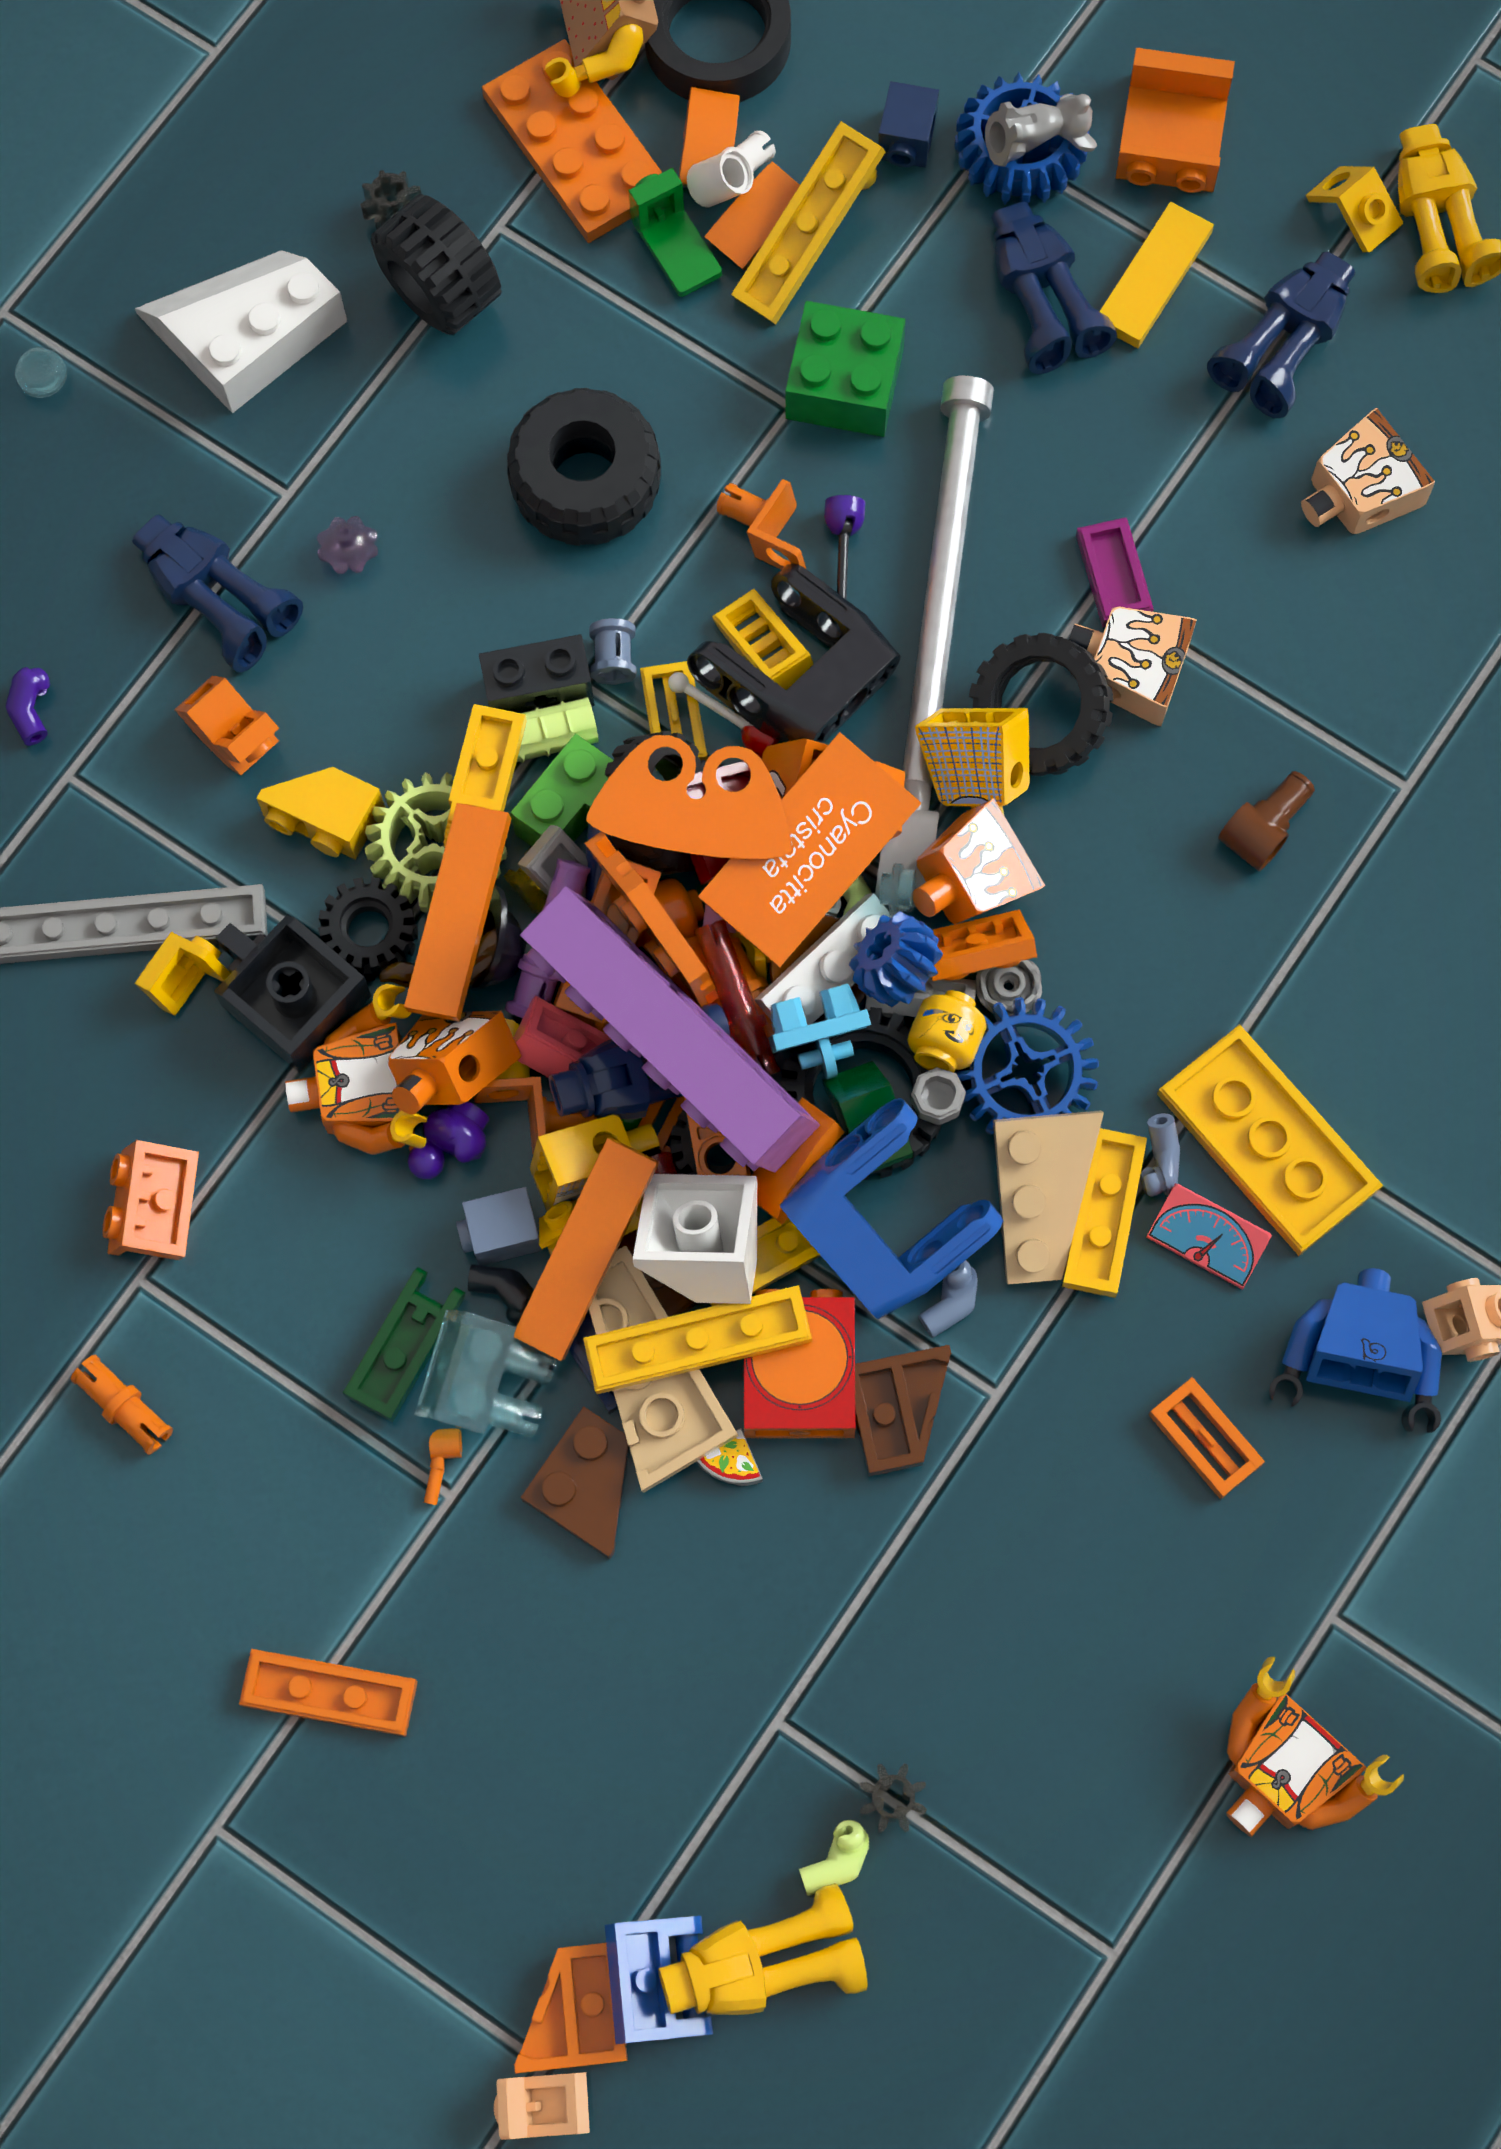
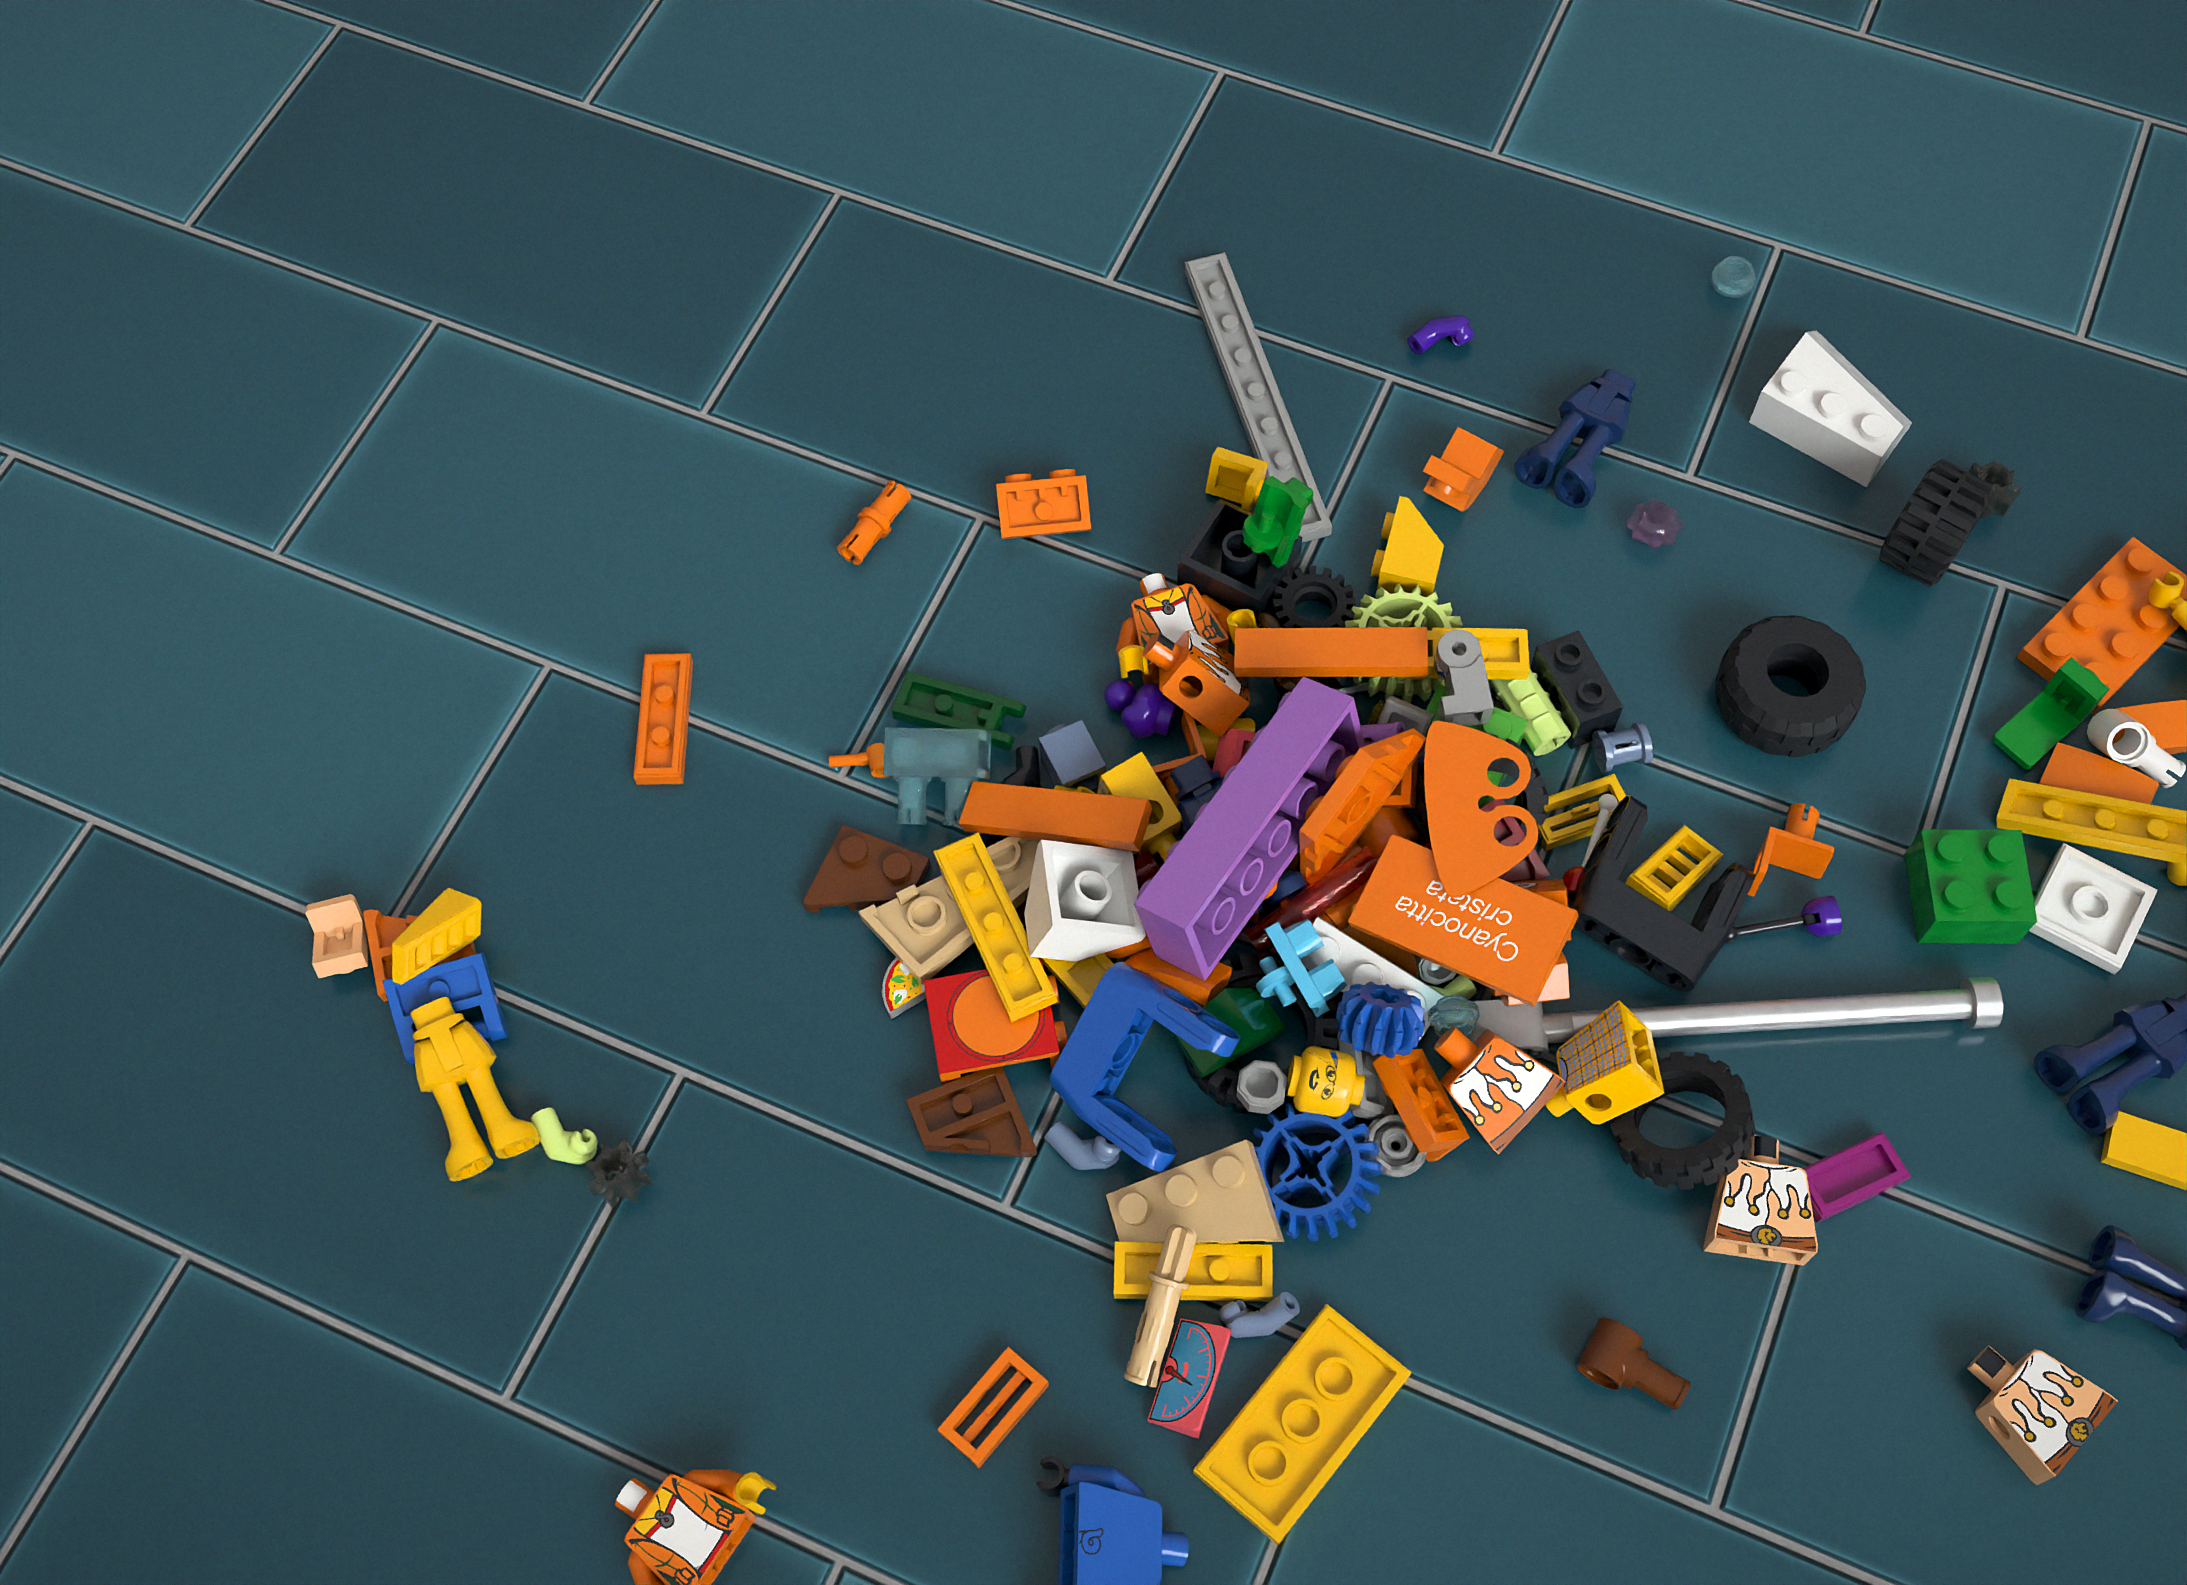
camera: 80 degrees right, 10 degrees down
none -> yellow slope [392,888,481,985]
none -> tan axle [1123,1225,1197,1387]
none -> green hips [1242,475,1314,568]
none -> light grey leg [1434,629,1494,727]
none -> white plate [2029,843,2158,975]

